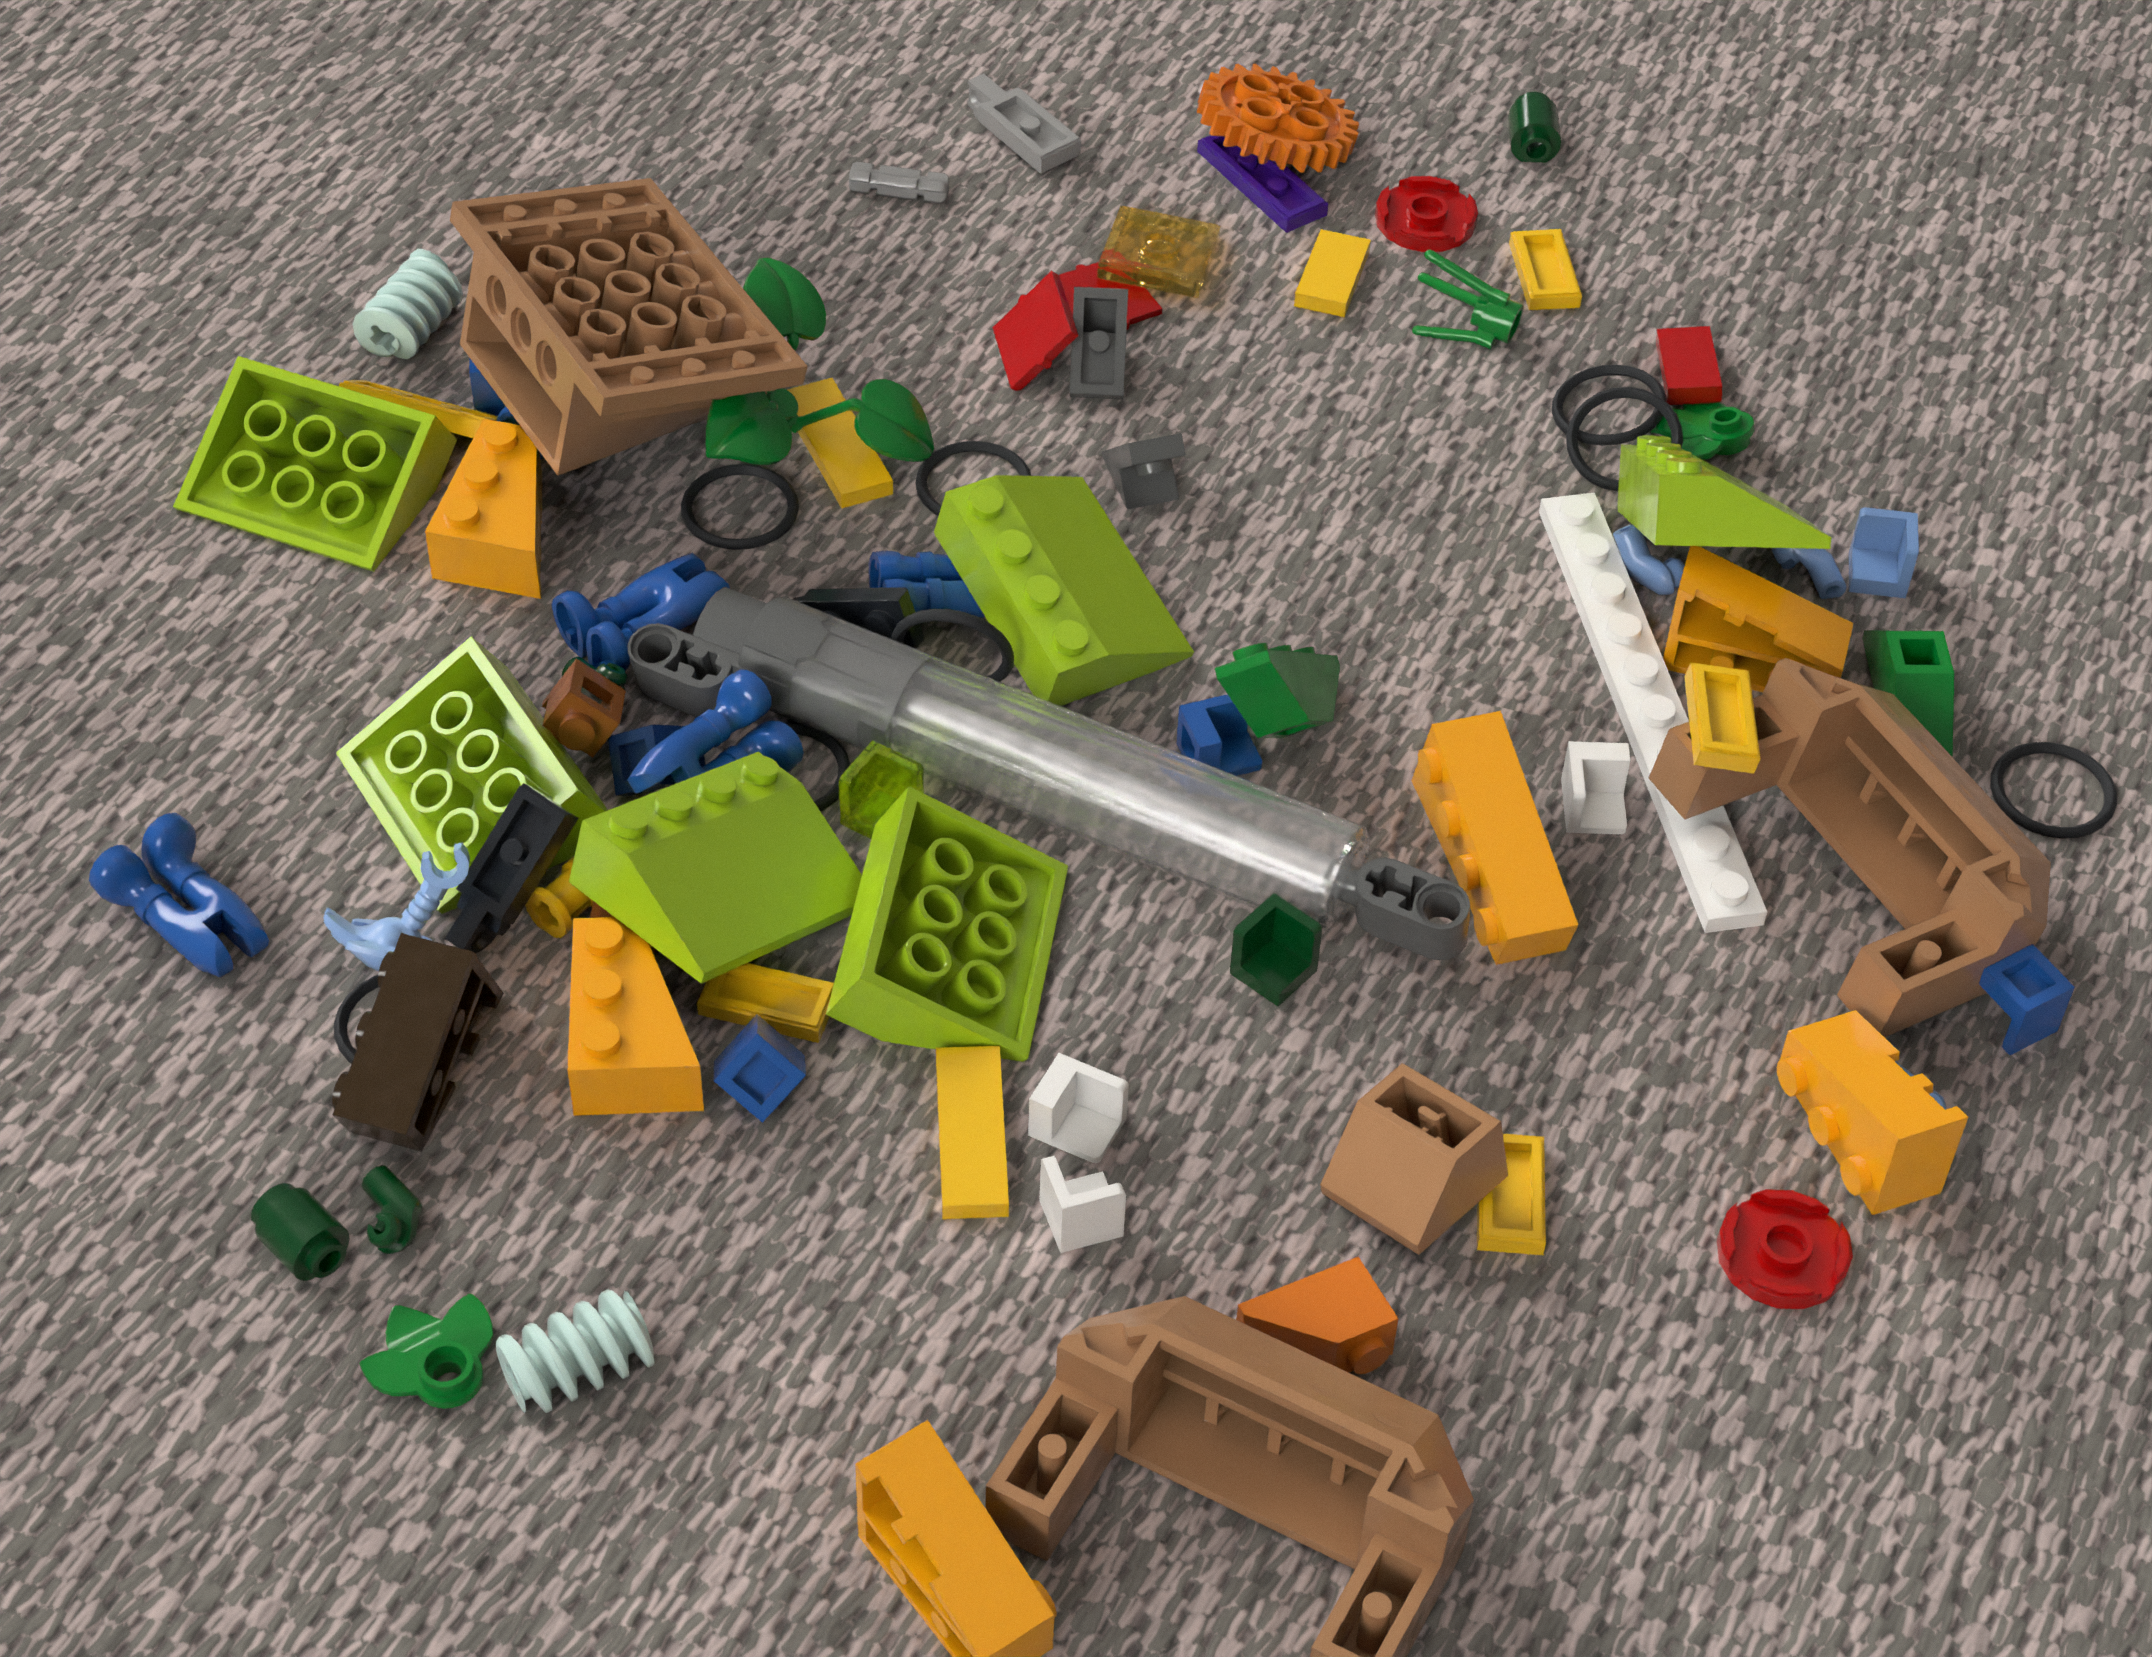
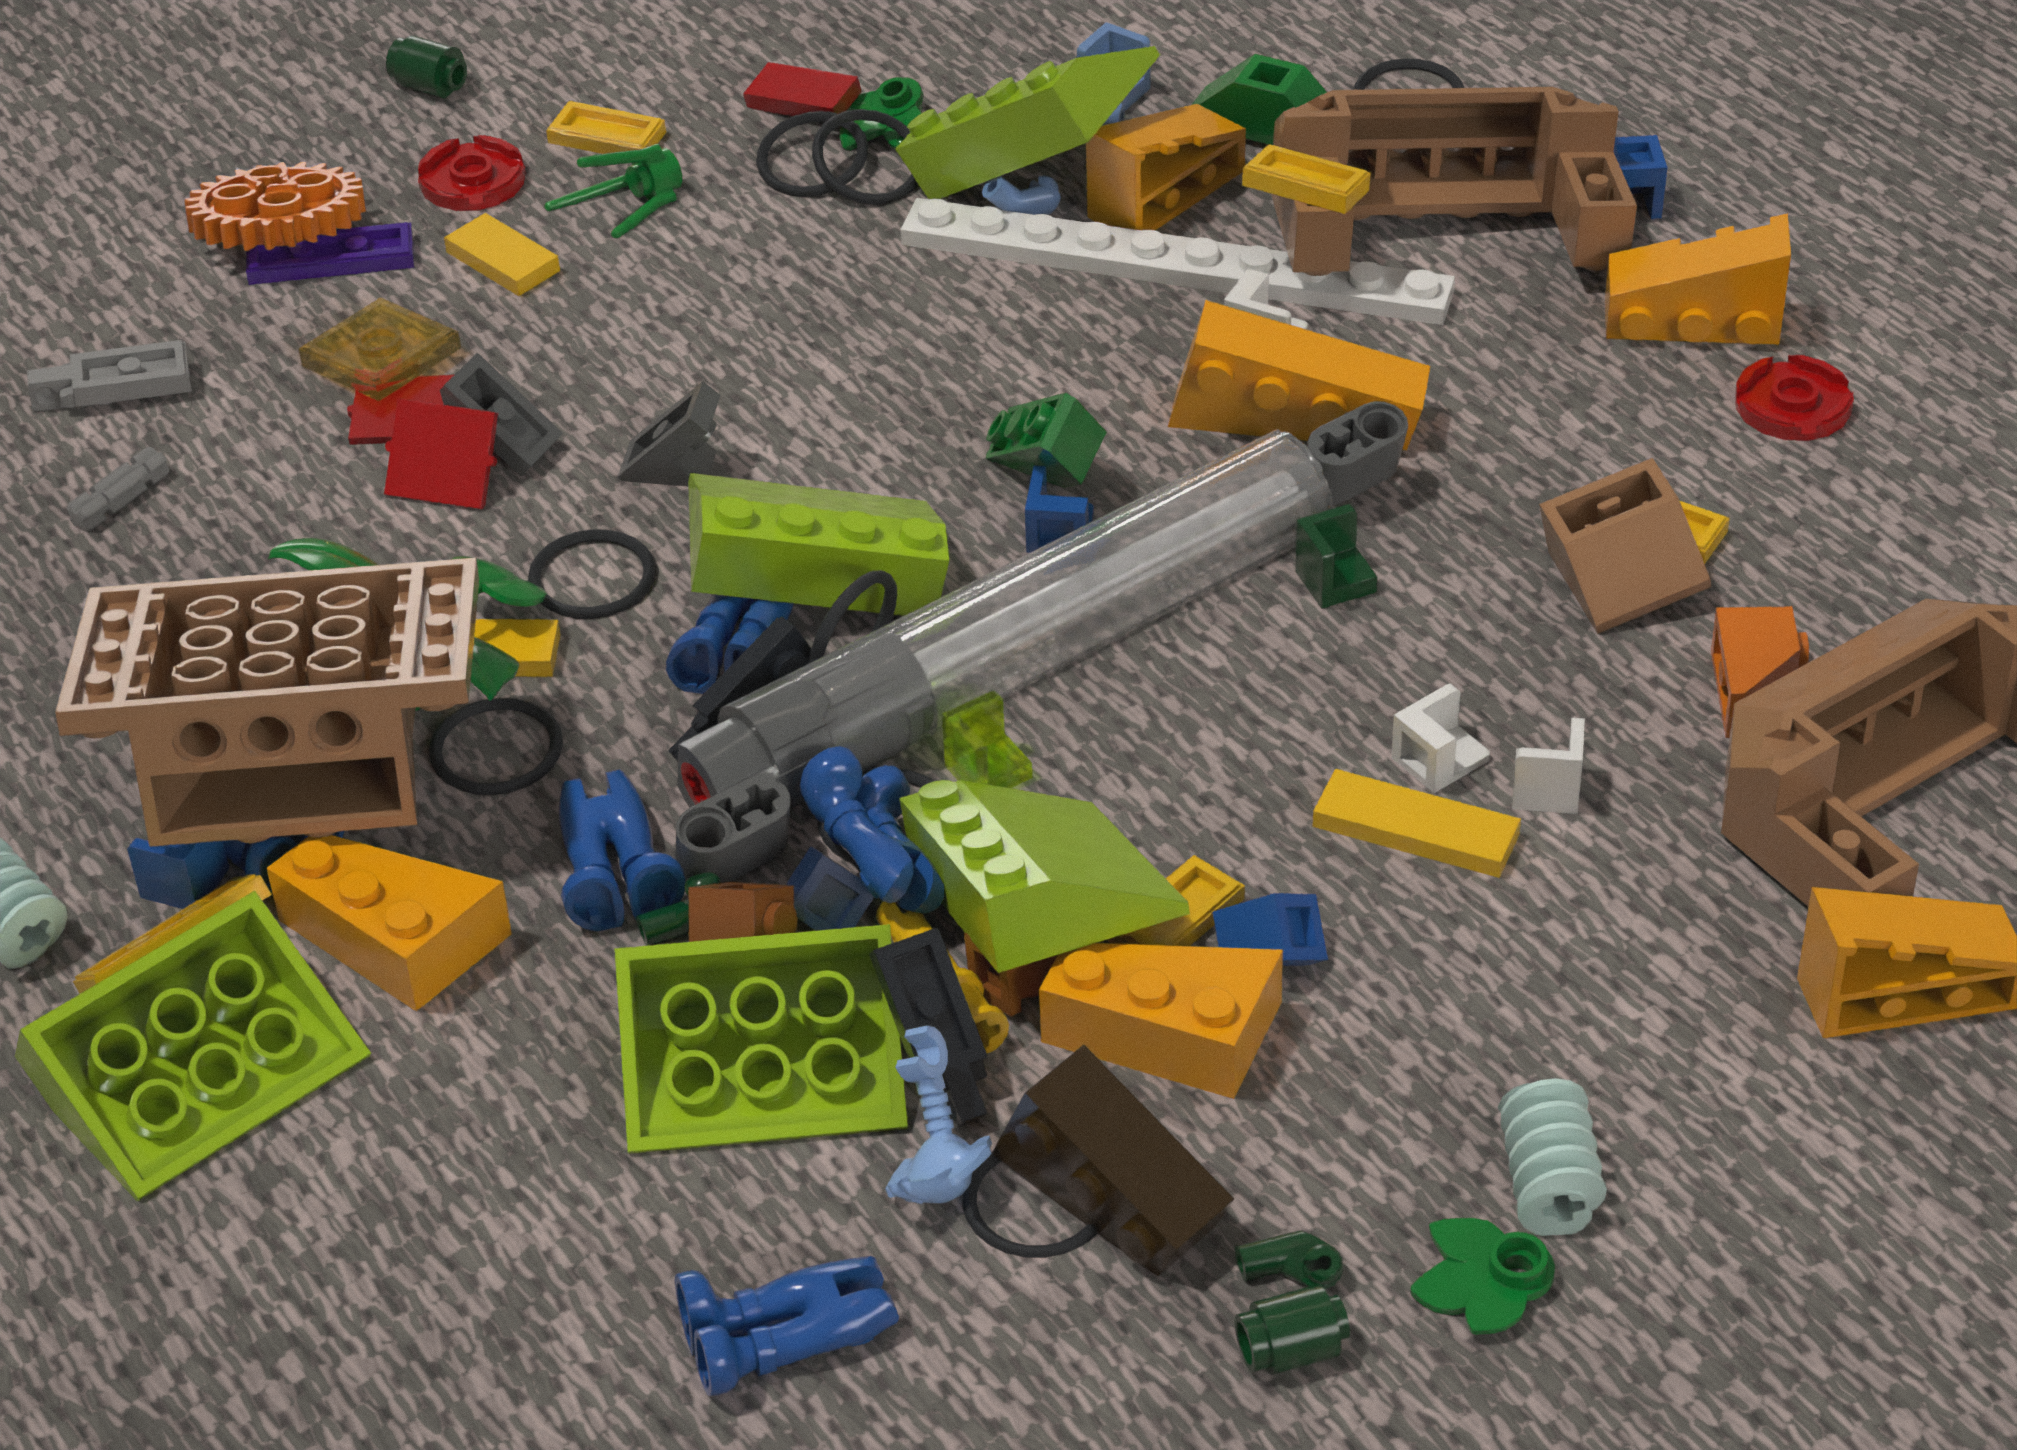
camera: 60 degrees left, 5 degrees down
lime slope [826,786,1068,1062] -> none

